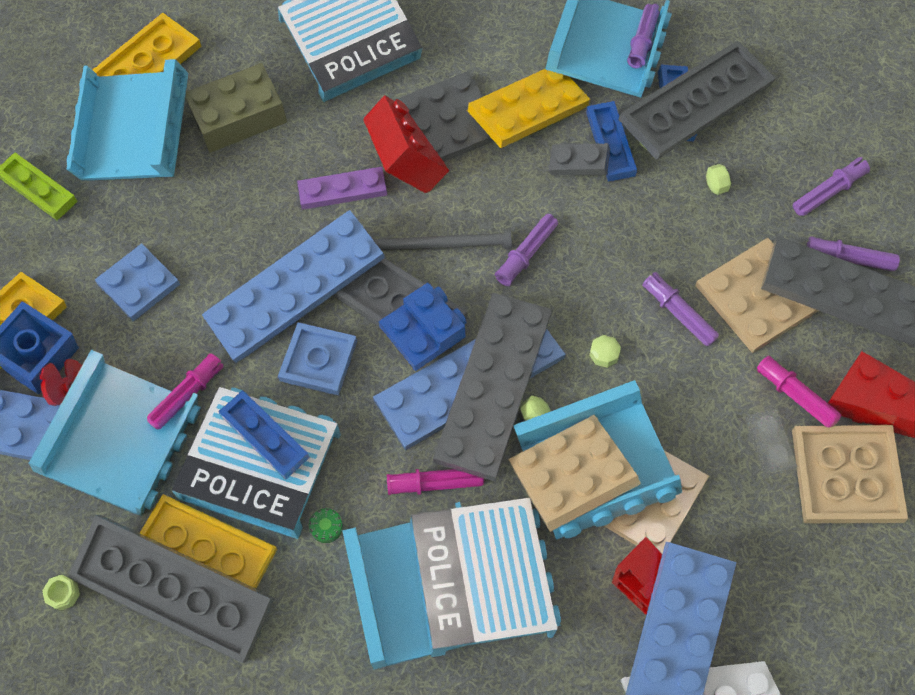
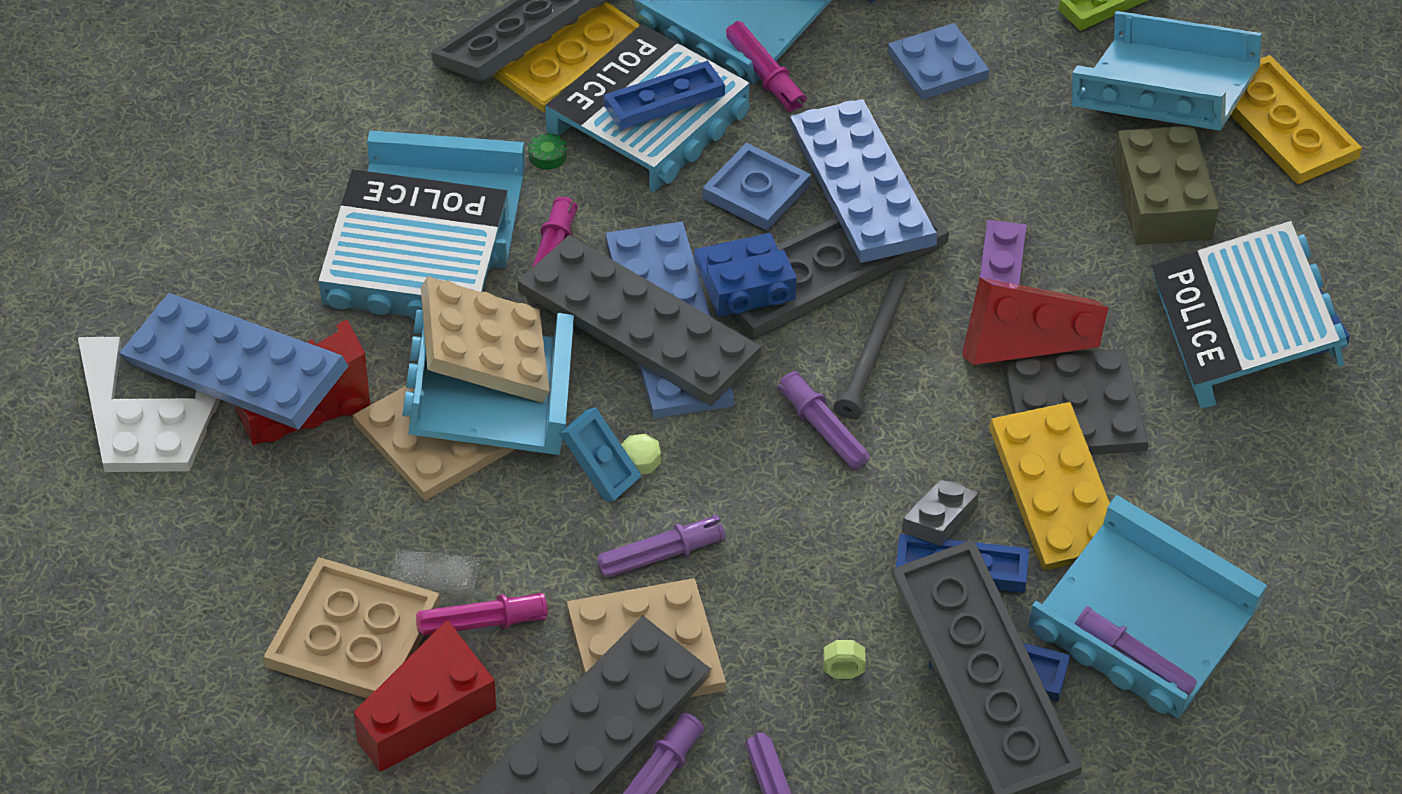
camera: 105 degrees right, 15 degrees down
yellowish green tile [520,395,551,420] -> none
none -> dark azure plate [559,407,642,502]

